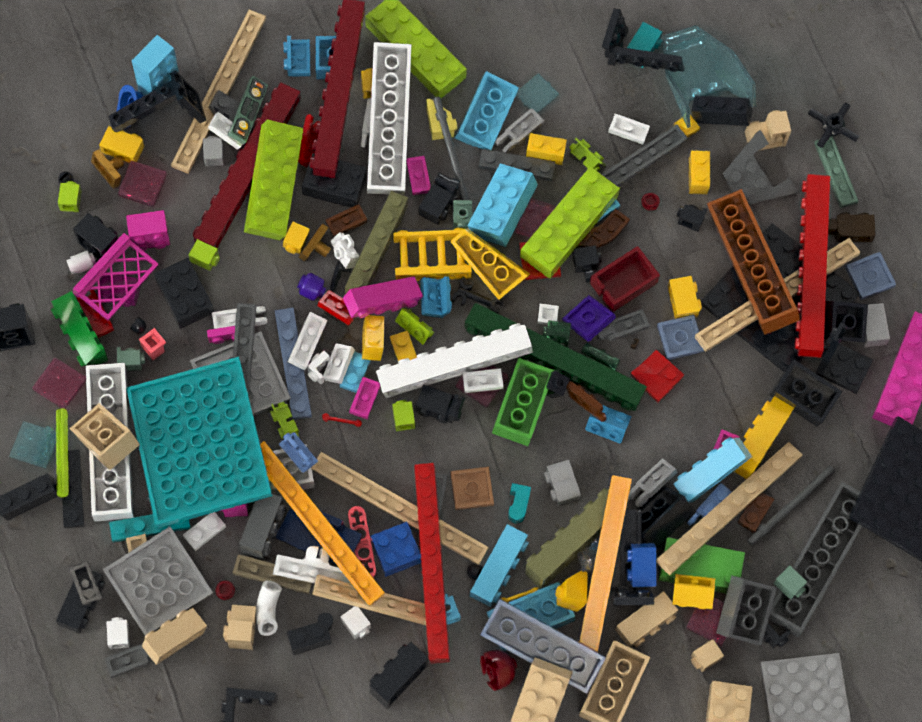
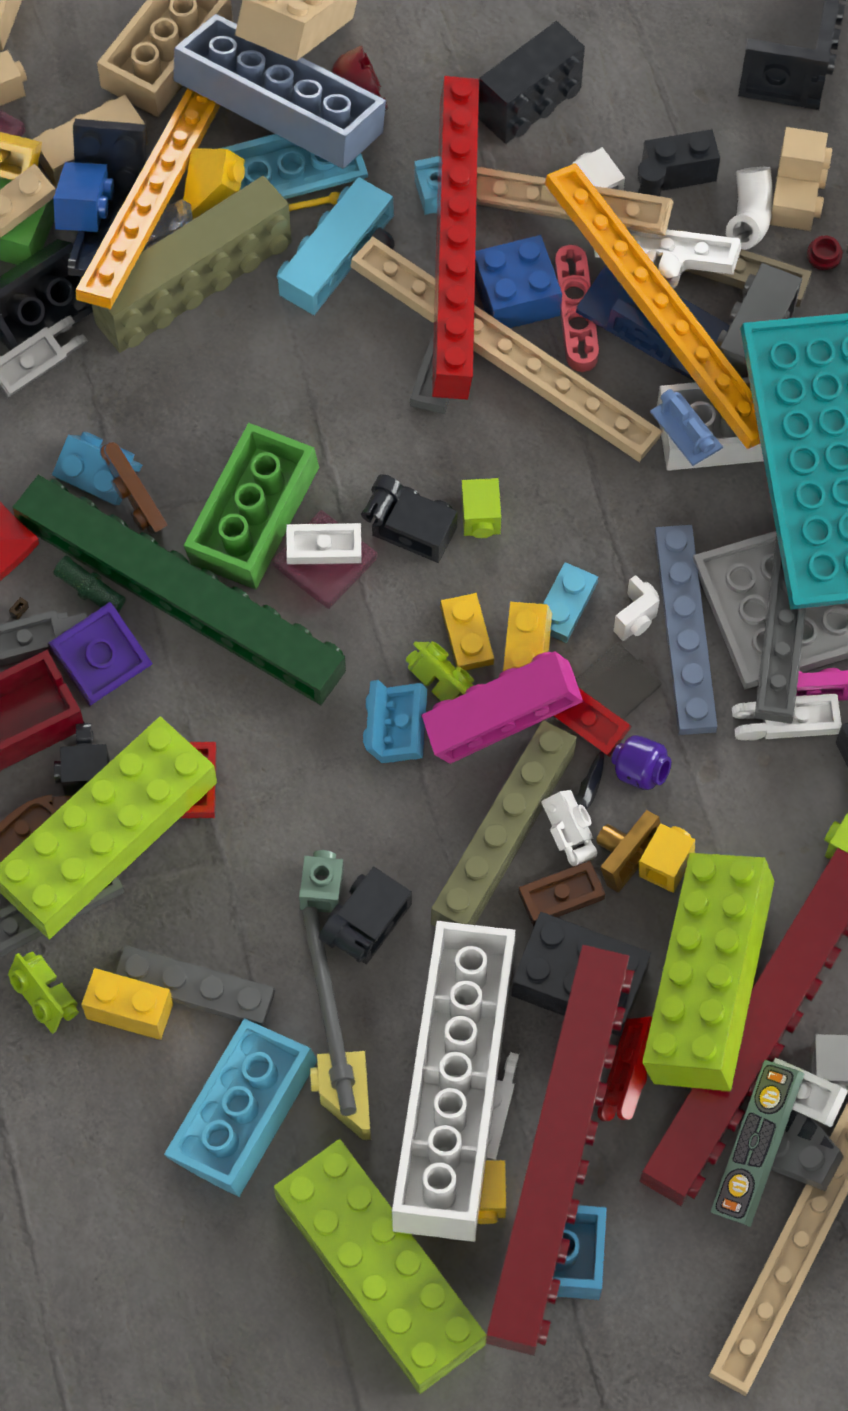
camera: 170 degrees left, 5 degrees down
lime hinge [270,401,300,439] -> none
dark azure bracket [284,36,310,77] -> none
white plate [288,312,327,370] -> none
red hinge [322,413,362,427] -> none
white plate [323,344,355,384] -> none
dark pink plate [349,377,381,420] -> none
white brick [376,323,533,398] -> none
yellow fence [393,228,472,281] -> none
dark pink plate [406,156,431,195] -> none
yellow wedge [450,228,530,300] -> none
medium nougat tile [450,467,494,510] -> none
black bar [452,277,504,314] -> none
medium azure brick [467,163,538,247] -> none
light grey hinge [495,108,545,153] -> none
teal leg [508,483,531,524] -> none
clear pink plate [514,198,557,237] -> none
clear light blue piece [516,73,559,113] -> none
white plate [538,304,559,326] -> none
clear green brick [542,320,571,347] -> none
light grey brick [544,460,581,506] -> none
black bracket [546,371,570,398] -> none

